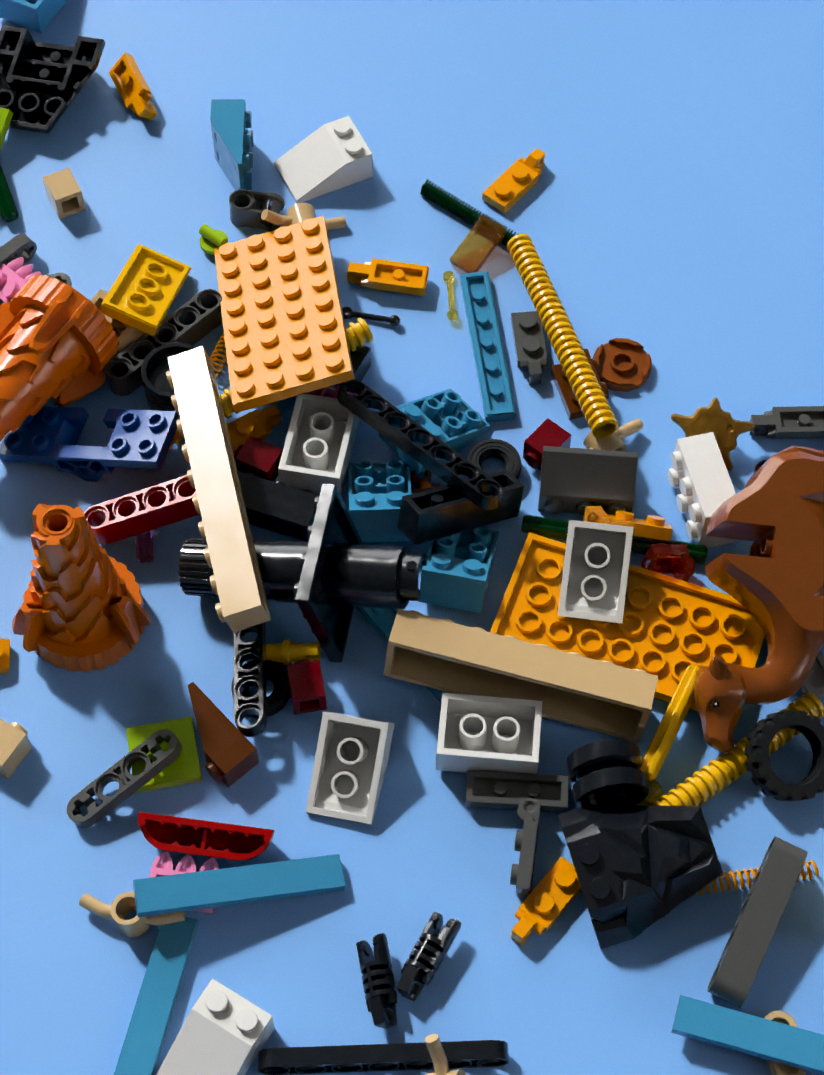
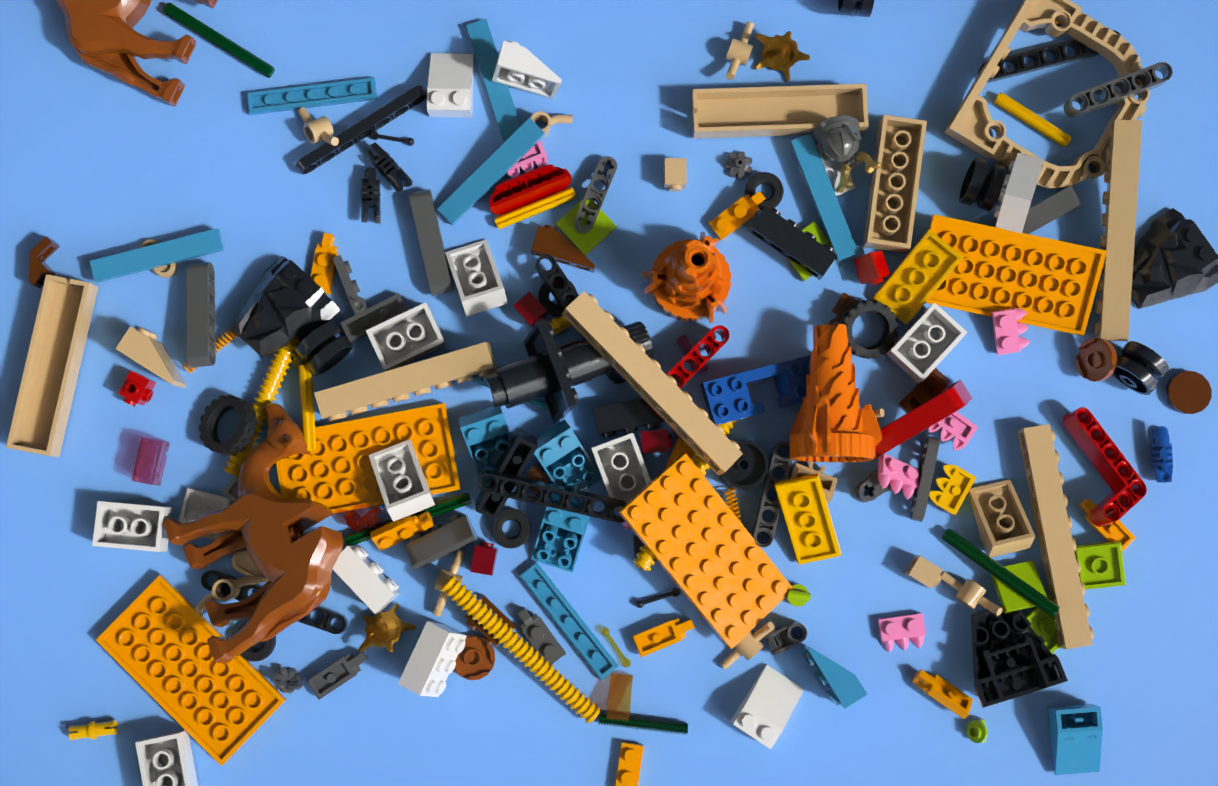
camera: 145 degrees right, 25 degrees up
none -> black hinge [370,131,414,146]
none -> white brick [398,621,467,697]
none -> dark grey beam [409,189,454,296]
none -> white slope [492,41,562,99]
none -> yellow axle [494,187,576,229]
none -> bright pink plate [877,613,926,652]
none -> tan piece [941,571,1002,616]
none -> lime plate [966,719,987,743]

